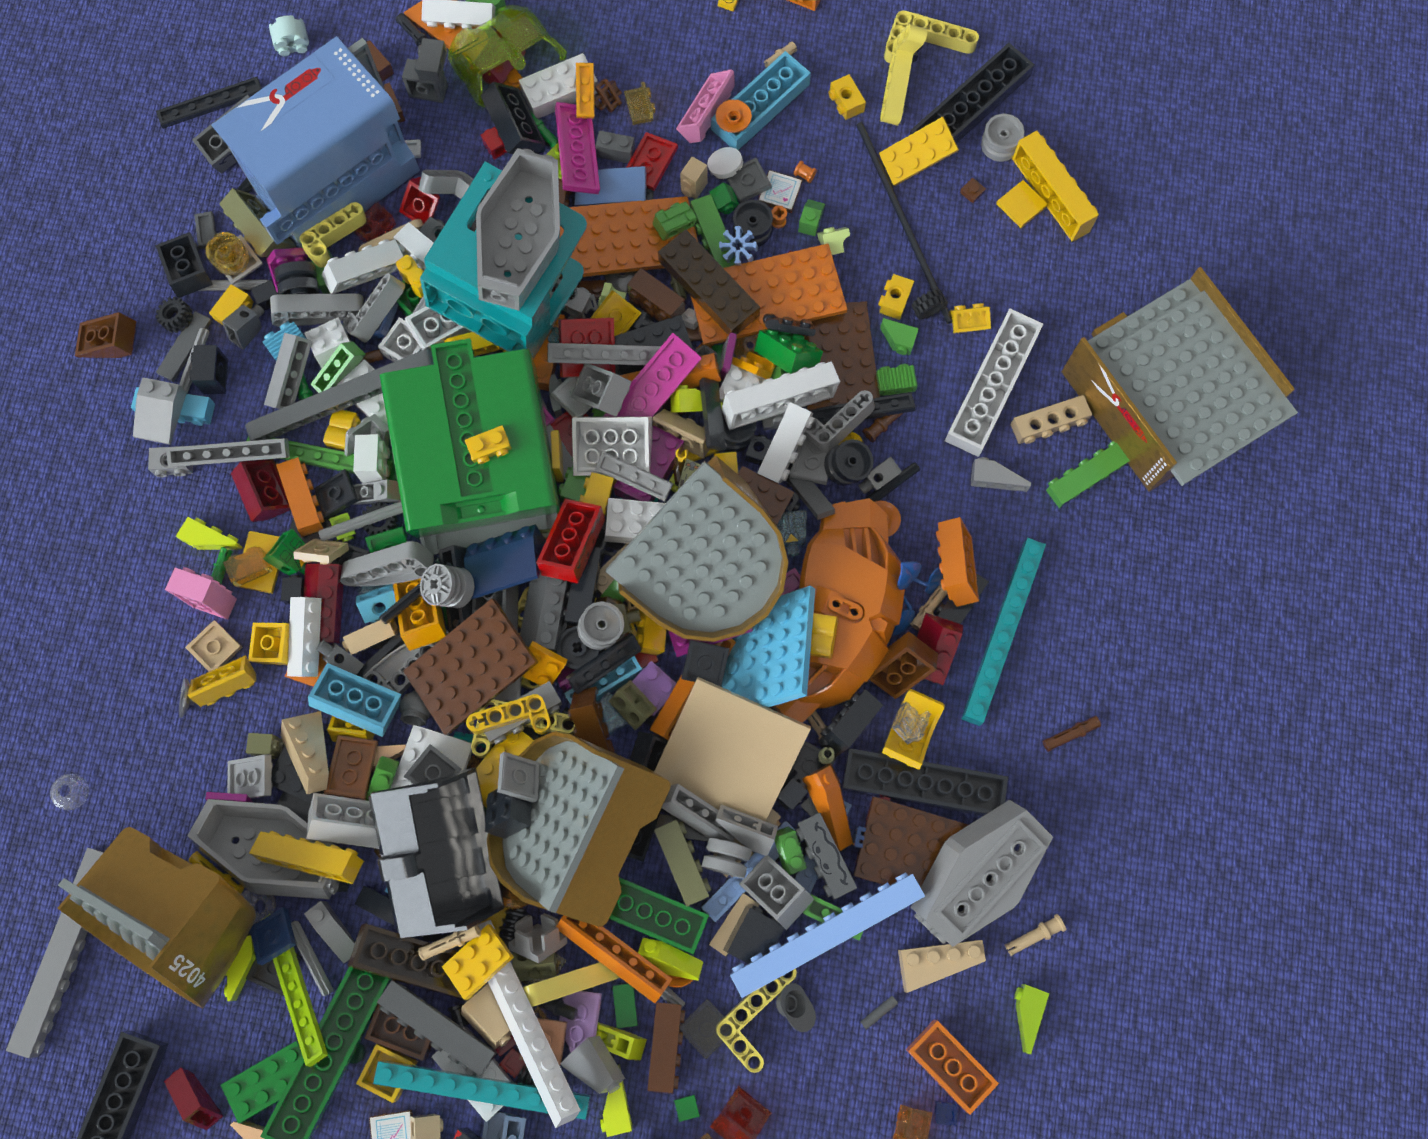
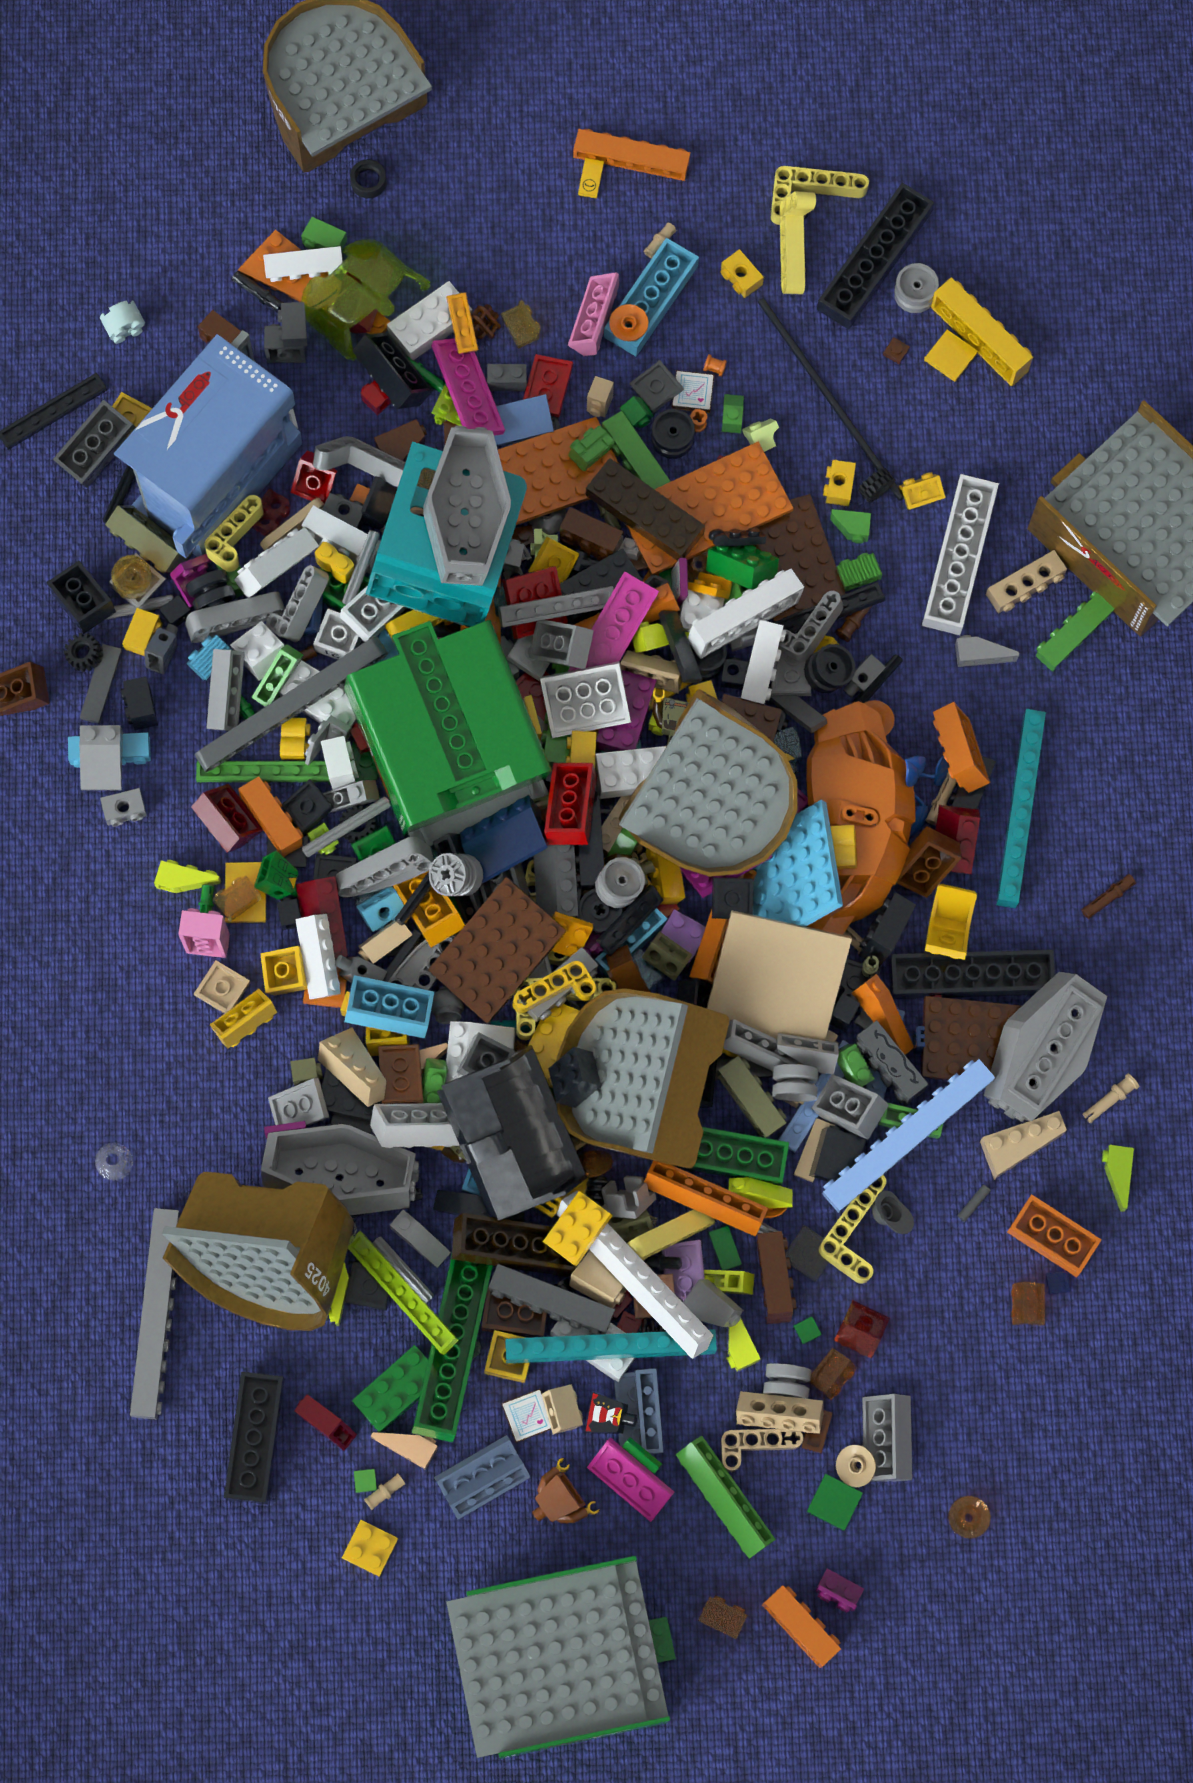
camera: 15 degrees left, 0 degrees up
light grey brick [166,438,290,467] -> none
light grey axle [179,328,209,393] -> none
flat silver dish [179,678,195,718] -> none
dark grey tile [194,211,218,249] -> none
yellow brick [249,831,364,884] -> none
dark blue plate [250,907,296,966] -> none
tan plate [294,539,349,565] -> none
tan pin [418,925,481,961] -> none
yellow bracket [465,425,512,464] -> none
light grey tile [497,752,540,803] -> none
light grey tile [595,452,674,501] -> none
white tile [707,147,743,179] -> none
light blue gear [719,226,758,265] -> none
yellow plate [879,117,959,186] -> none
clear bracket [892,702,931,745] -> none

